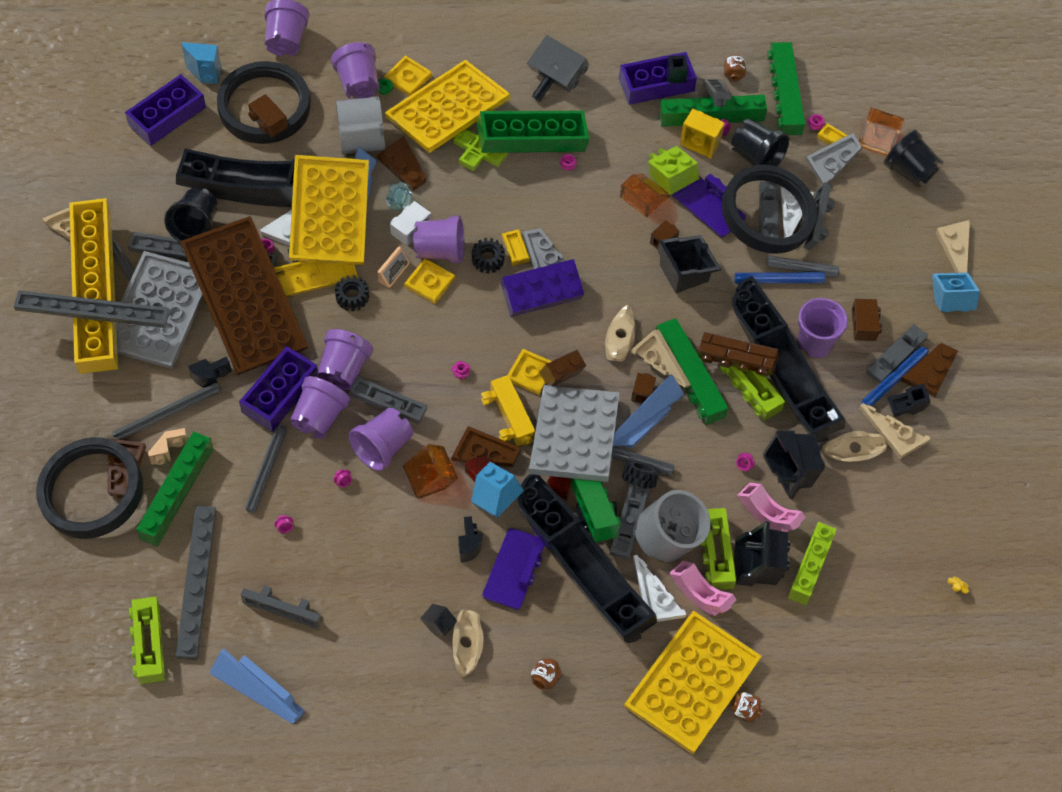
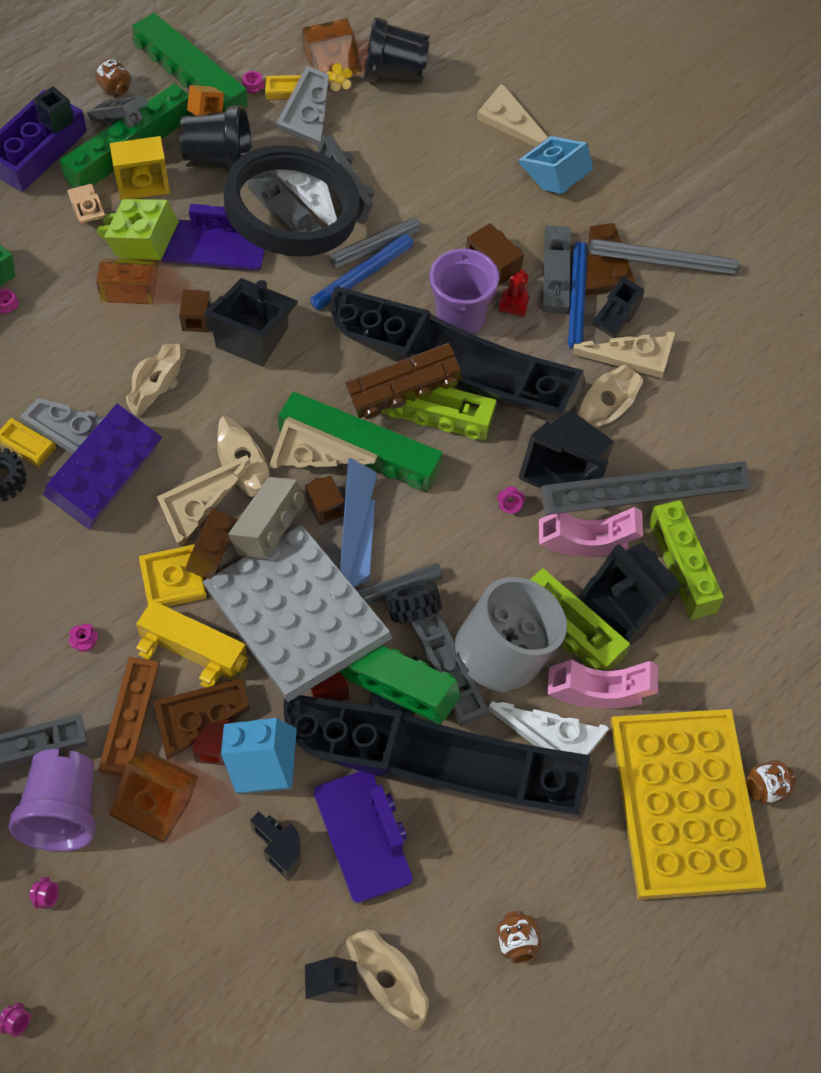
camera: 40 degrees left, 0 degrees up
none -> light nougat slope [67,184,105,224]
none -> dark orange plate [98,657,160,778]
none -> tan piece [126,343,187,418]
none -> tan wing [157,455,252,547]
none -> orange brick [187,85,224,115]
none -> dark tan brick [228,477,305,559]
none -> yellow plant [327,63,352,92]
none -> red axle [499,270,529,317]
none -> dark grey plate [540,461,751,516]
none -> dark grey axle [589,239,739,274]

